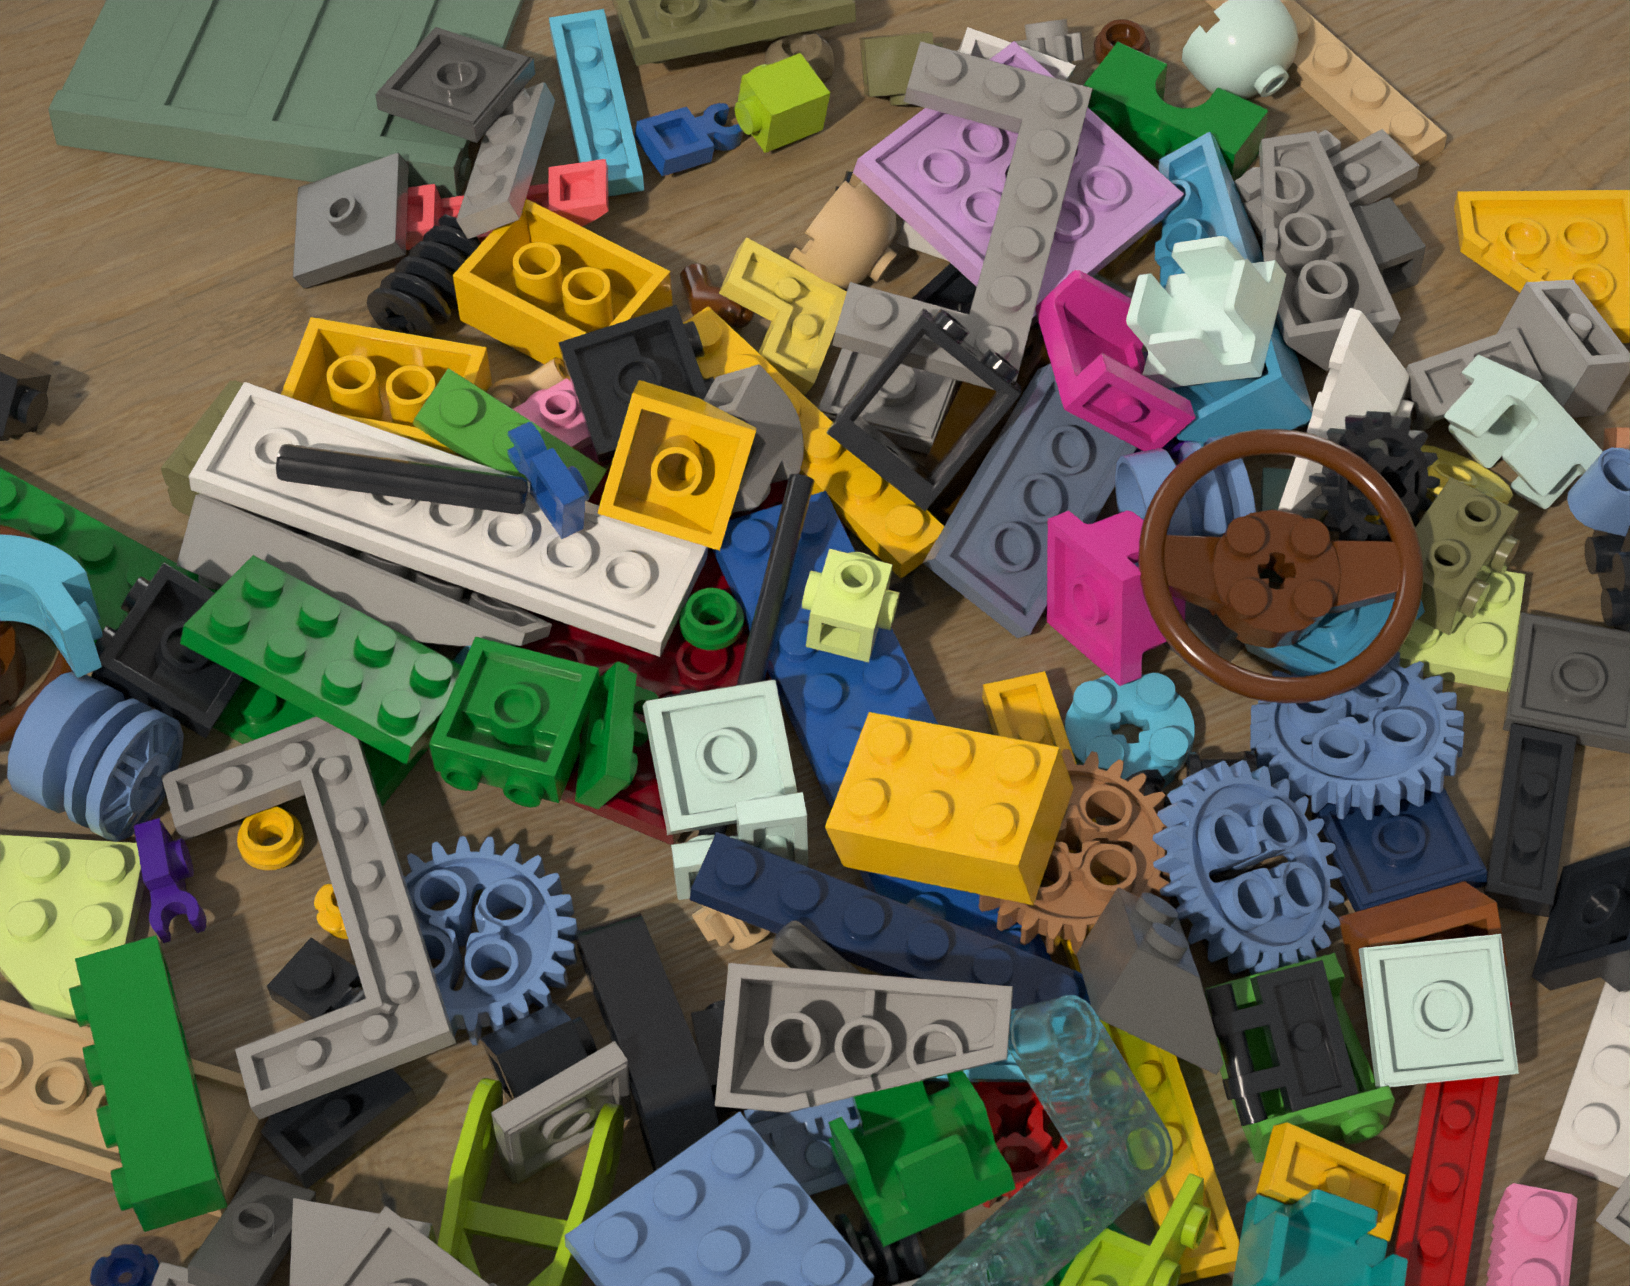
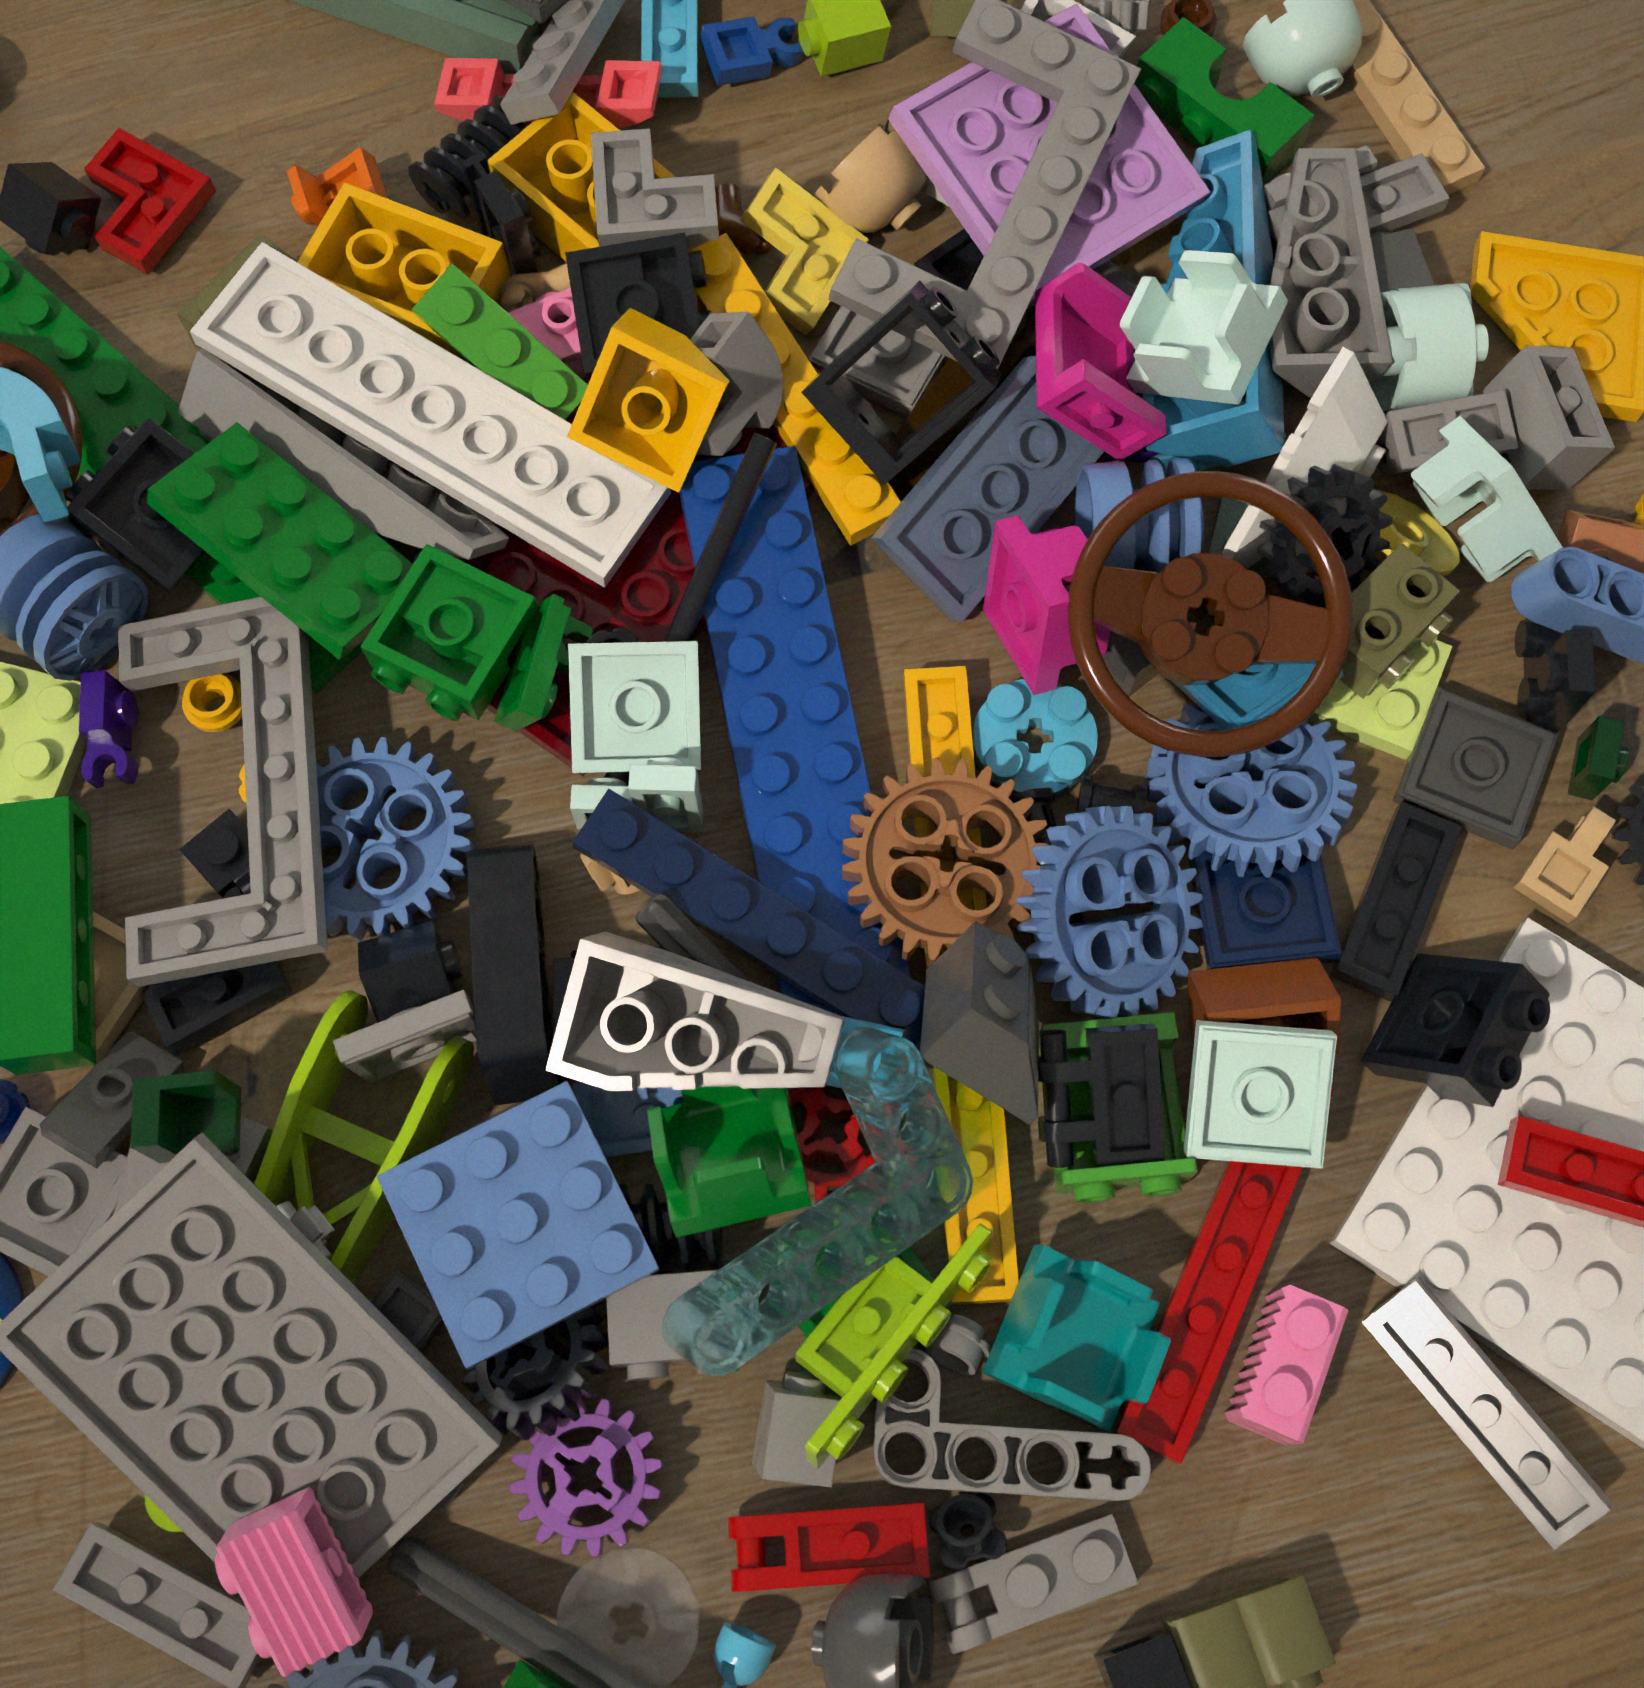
camera: 10 degrees right, 15 degrees up
black axle [276,444,528,515] -> none
plate [293,152,409,289] -> none
blue plate [507,421,589,539] -> none
green plate [680,588,744,650] -> none
yellowish green brick [801,549,900,663] -> none
yellow brick [825,712,1074,905] -> none
yellow plate [1256,1122,1406,1242] -> none
none -> red plate [84,128,216,275]
none -> dark green panel [131,1071,241,1163]
none -> orange bracket [287,147,388,226]
none -> black plate [461,151,541,275]
none -> light grey plate [591,128,719,247]
none -> light aqua brick [1372,283,1489,411]

